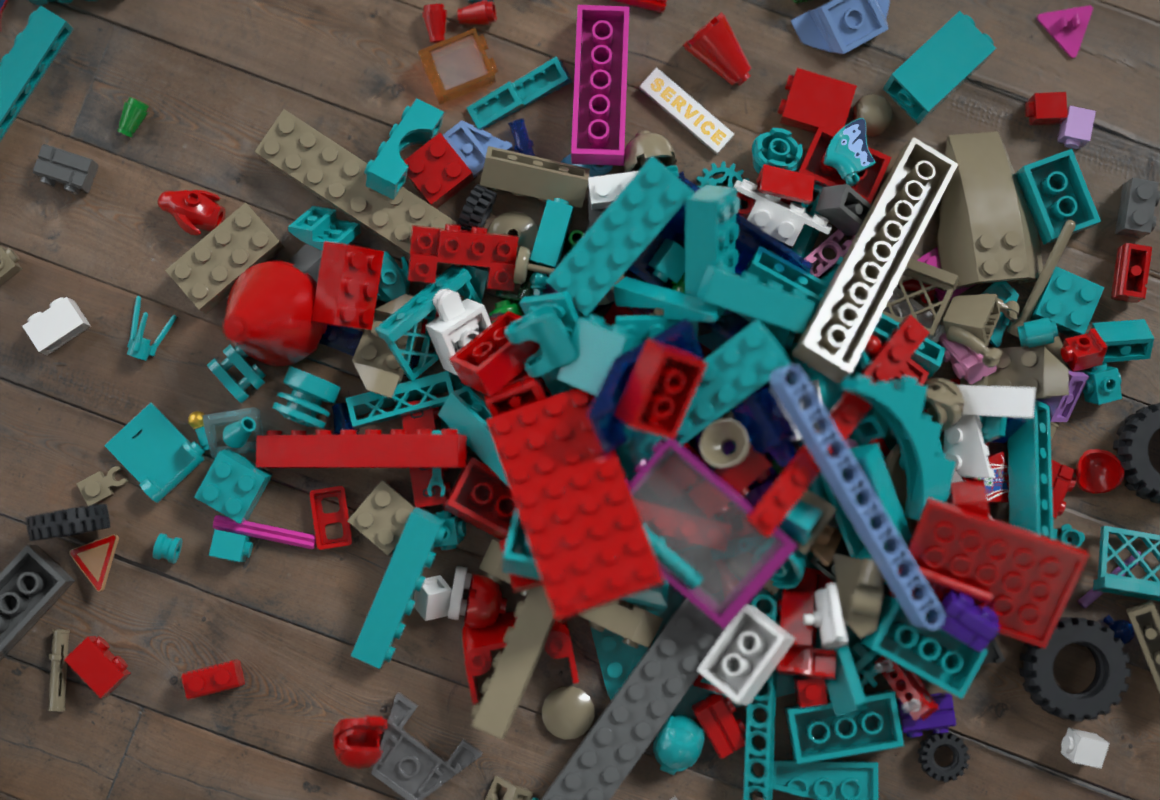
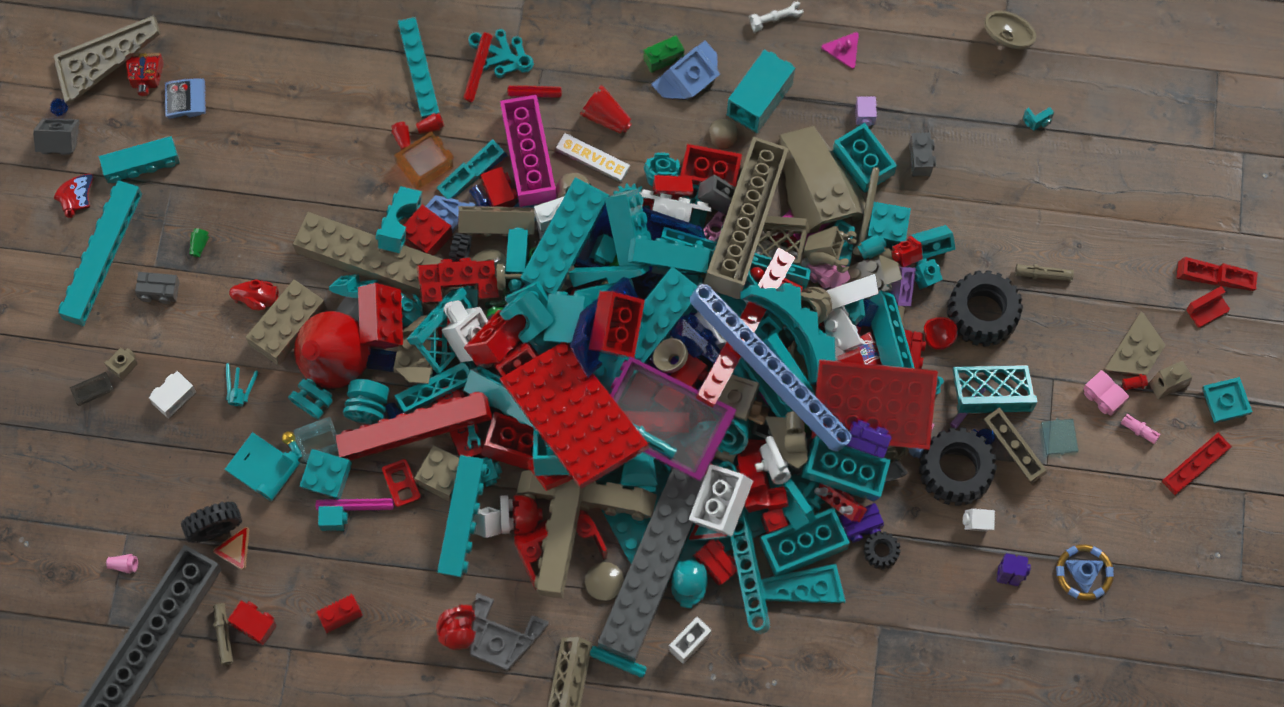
camera: 15 degrees left, 15 degrees down
dark tan plate [77,466,129,506] -> none
teal wheel [153,533,183,564] -> none
teal cone [223,417,256,448] -> none
red brick [777,68,857,133] -> none
teal brick [778,500,822,545] -> none
teal arm [824,118,876,186] -> none
red bar [918,566,992,603] -> none
red brick [1025,92,1068,125] -> none
red brick [1111,243,1152,303] -> none
none -> red brick [481,167,517,207]

